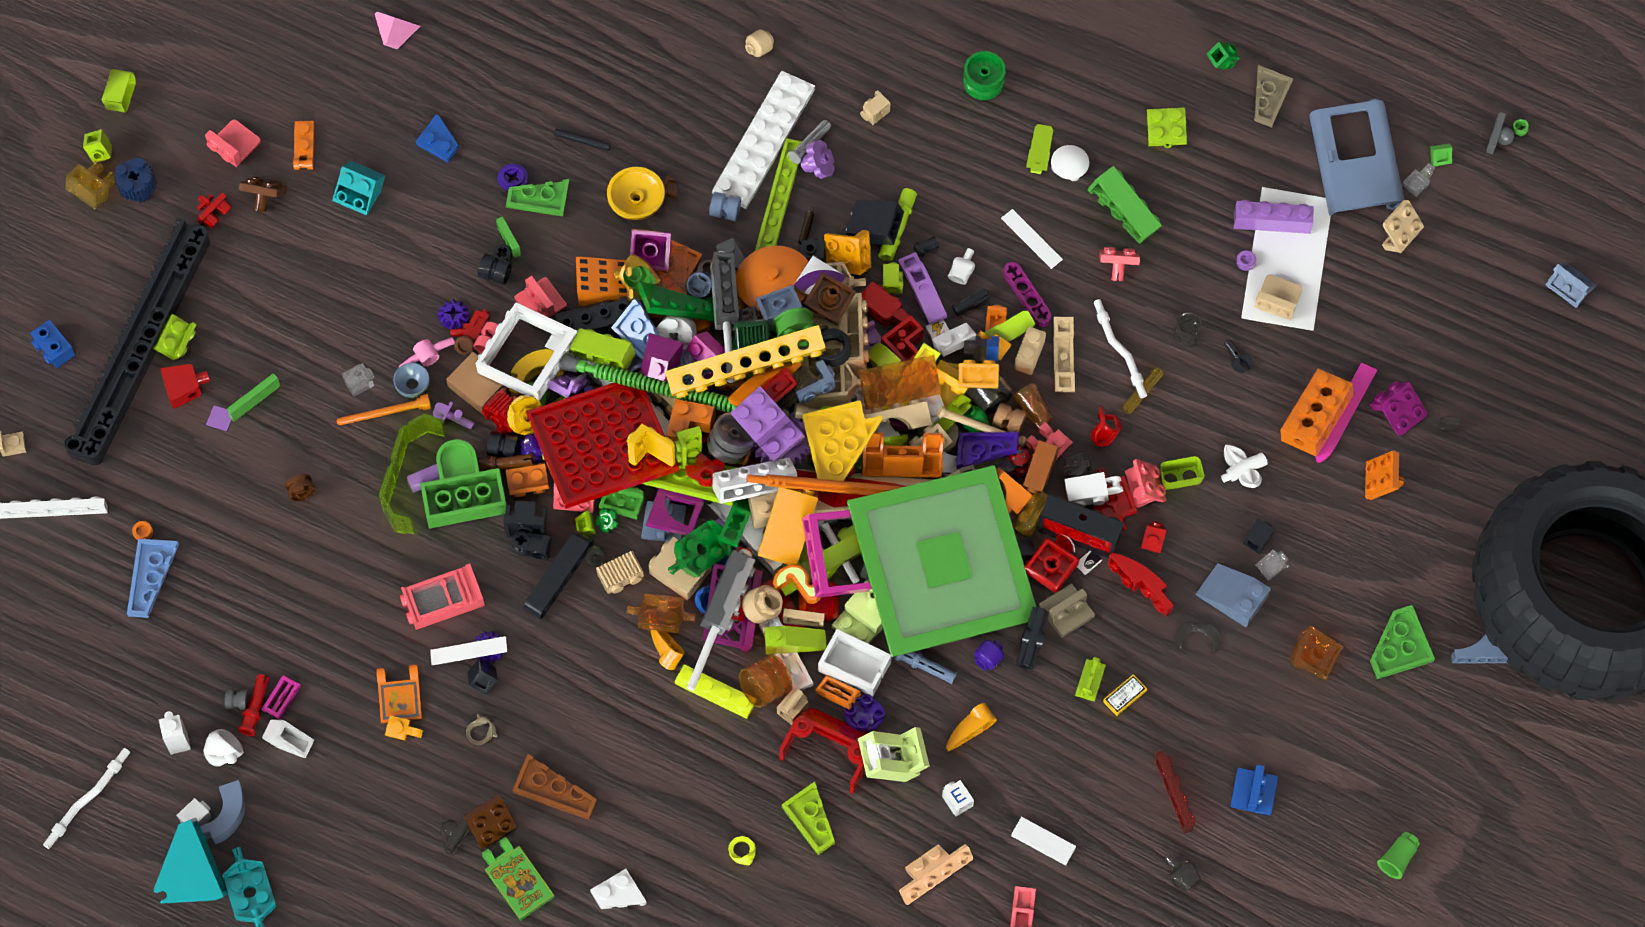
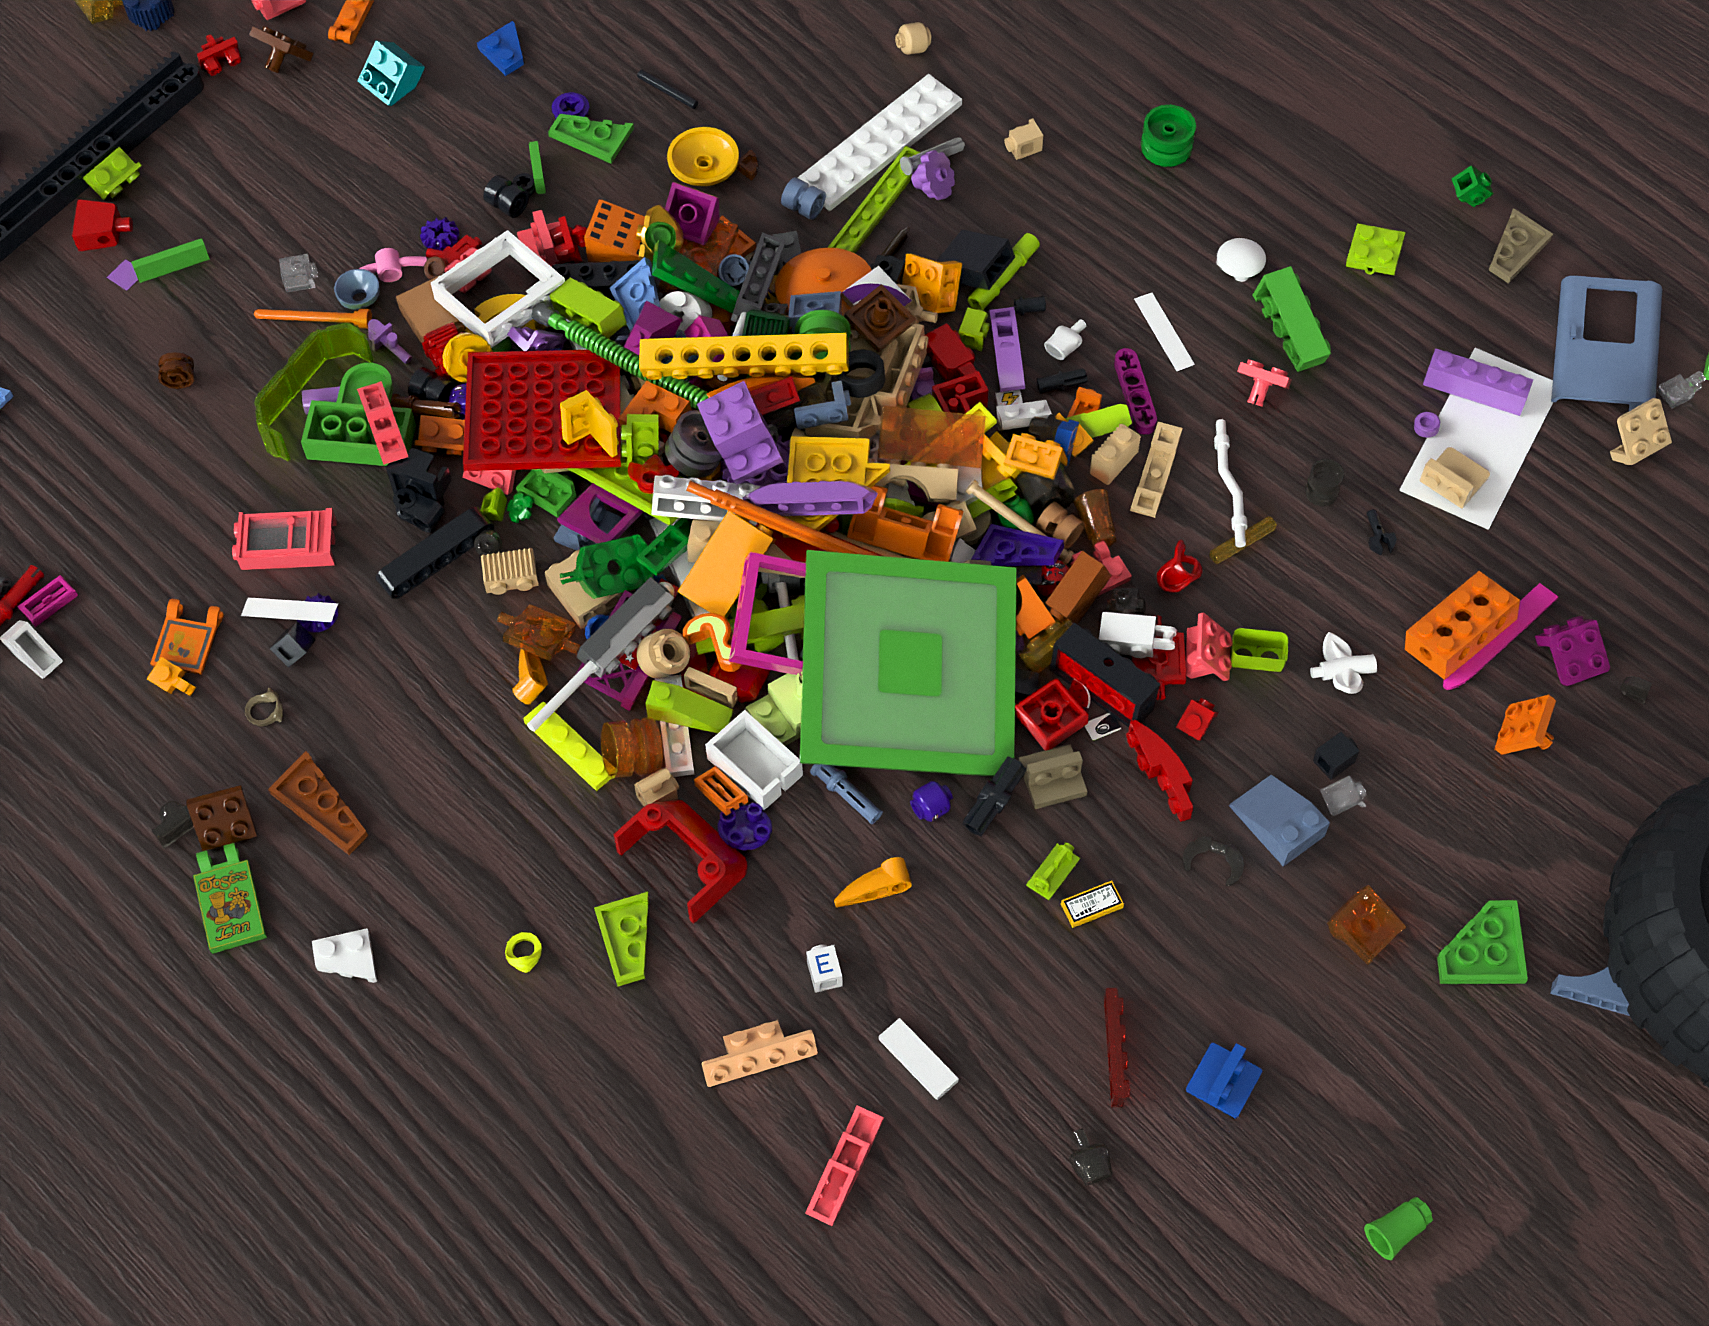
camera: 20 degrees right, 5 degrees down
yellowish green brick [858,727,930,782] -> none
lime piece [1026,124,1053,174] -> none
none -> coral slope [357,381,408,465]
none -> red hips [549,216,588,263]
none -> medium lavender brick [743,481,878,516]

